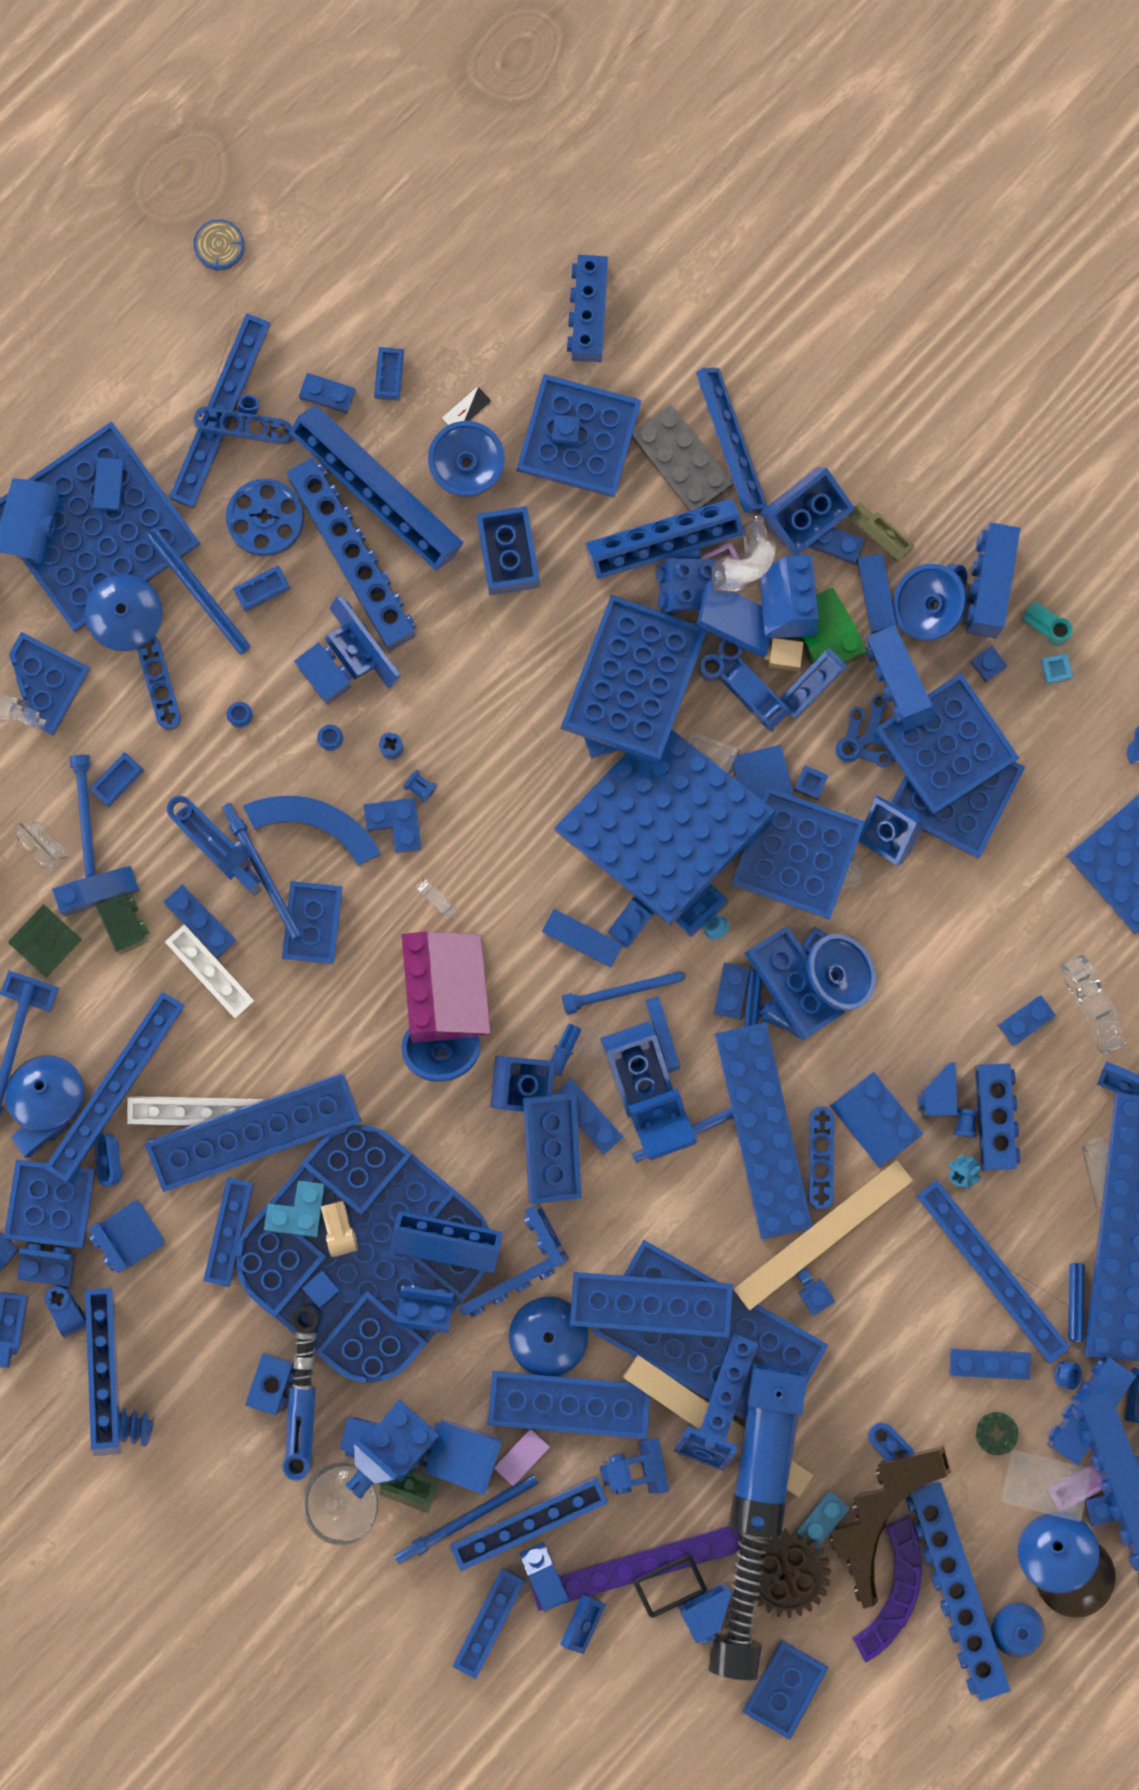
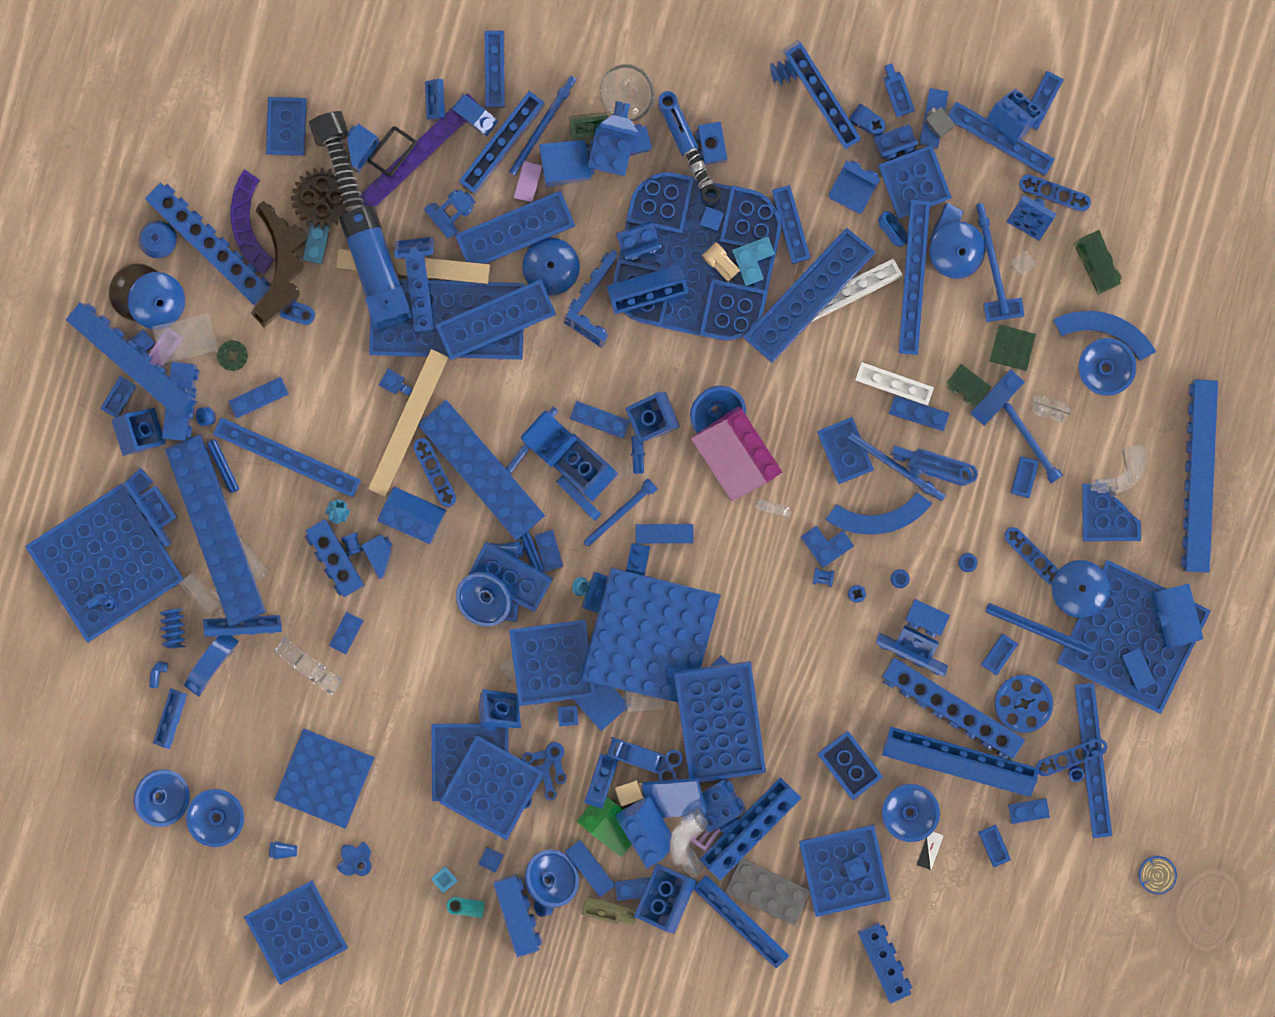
camera: 155 degrees right, 5 degrees up
blue plate [523,1093,582,1204] -> none
blue brick [865,625,935,731] -> none

